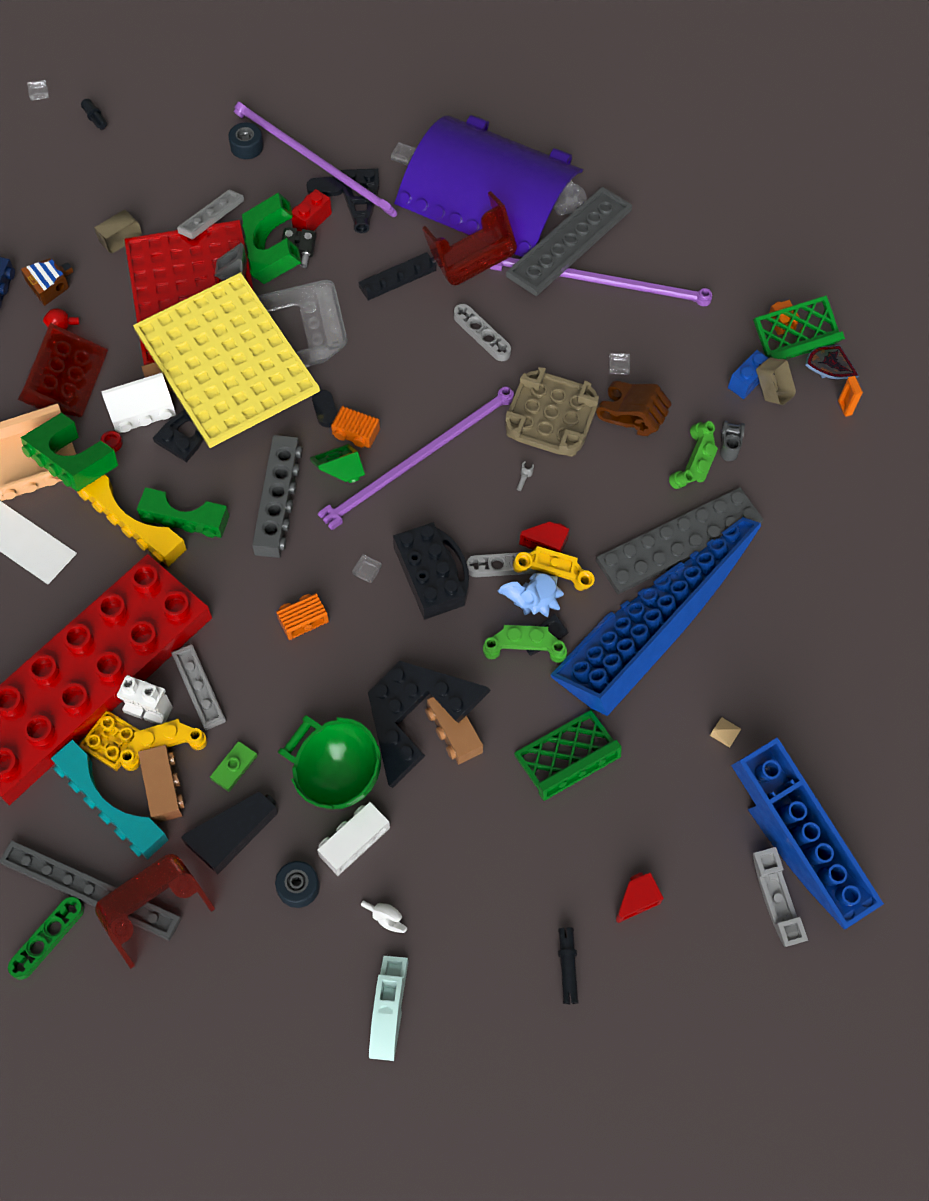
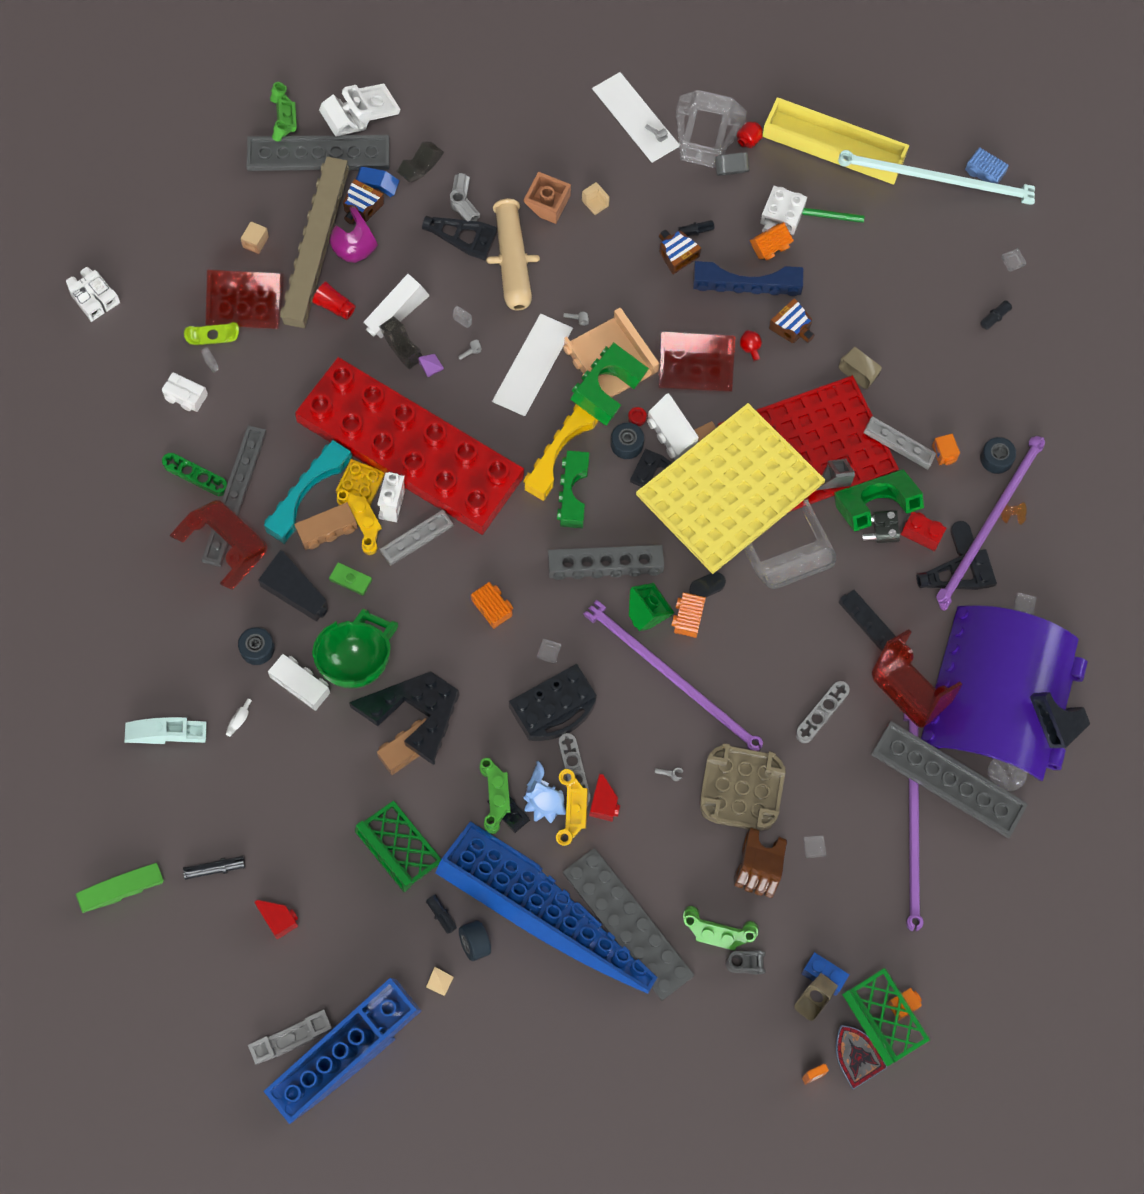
camera: 80 degrees right, 5 degrees up
none -> bright green slope [76,863,164,913]
none -> black axle [426,895,457,934]
none -> black wheel [459,920,491,961]
none -> black wheel [611,423,644,459]
none -> orange brick [932,433,960,465]
none -> clear orange piece [1001,502,1027,525]
none -> black arch [1030,692,1090,748]

